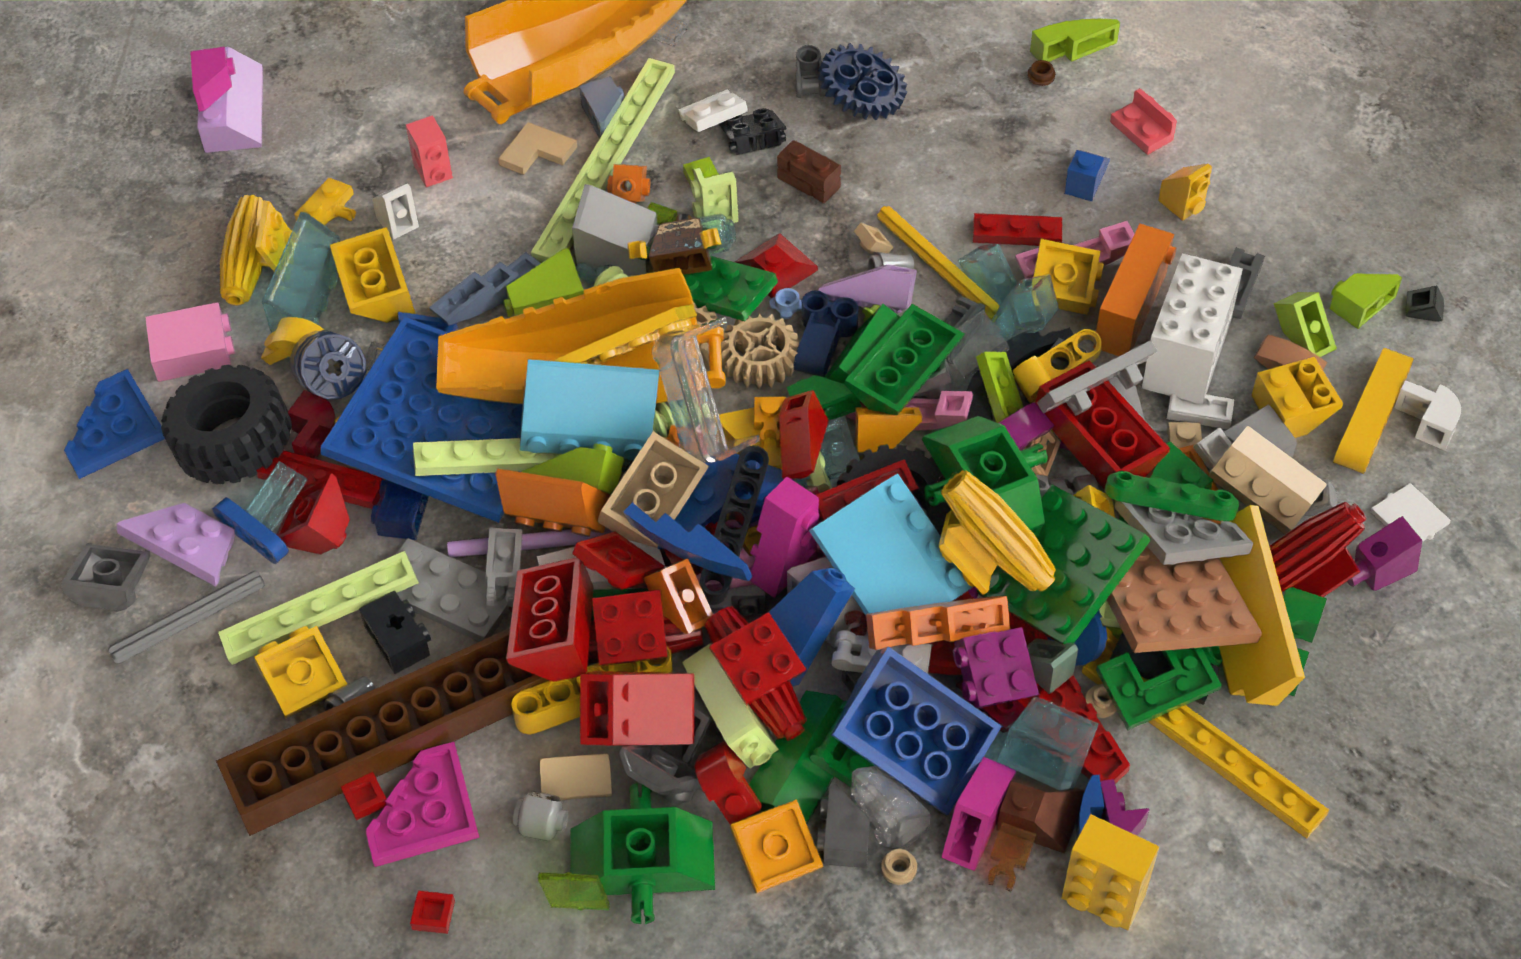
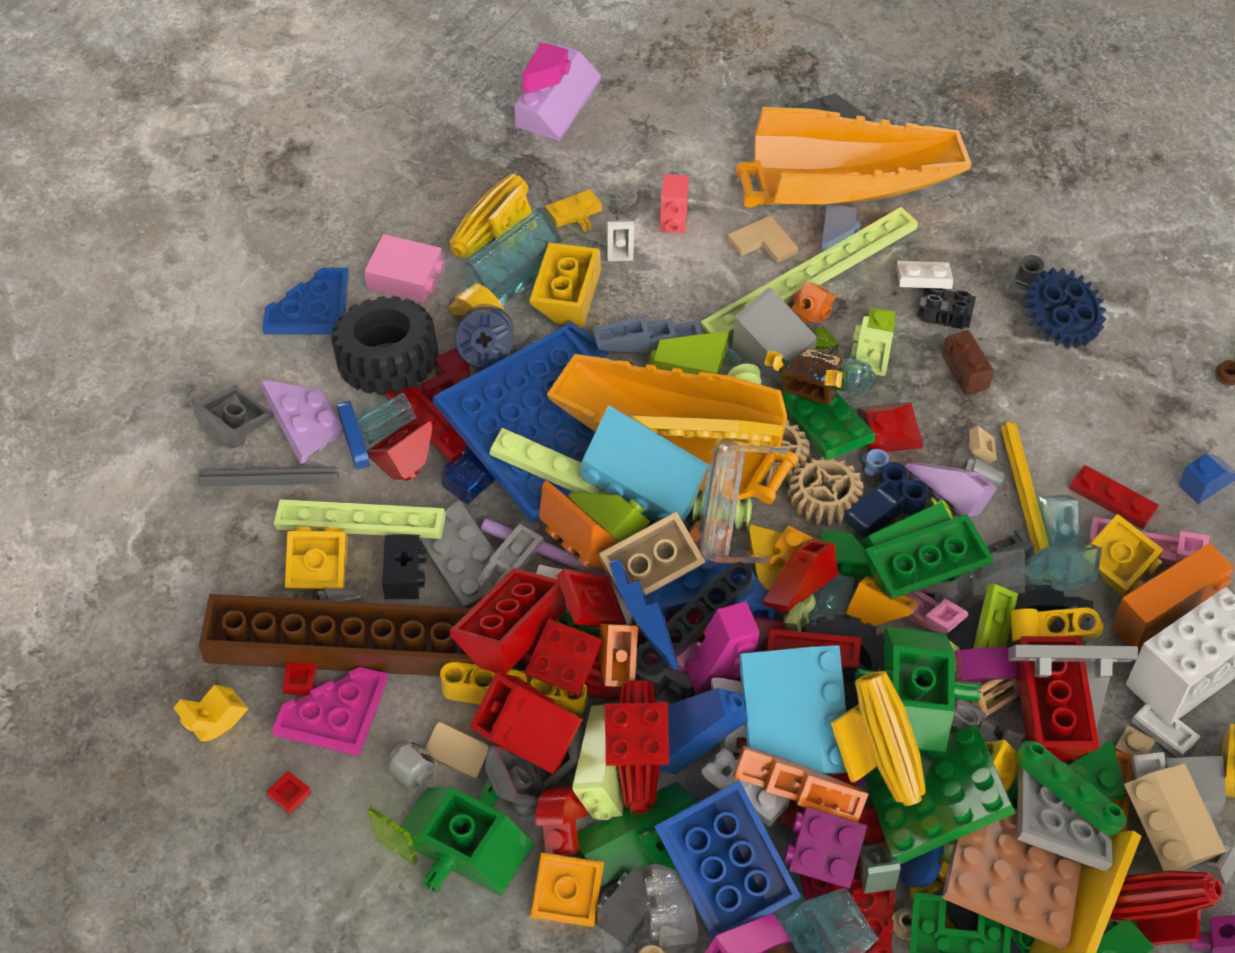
camera: 30 degrees right, 0 degrees up
none -> yellow brick [173,685,249,741]

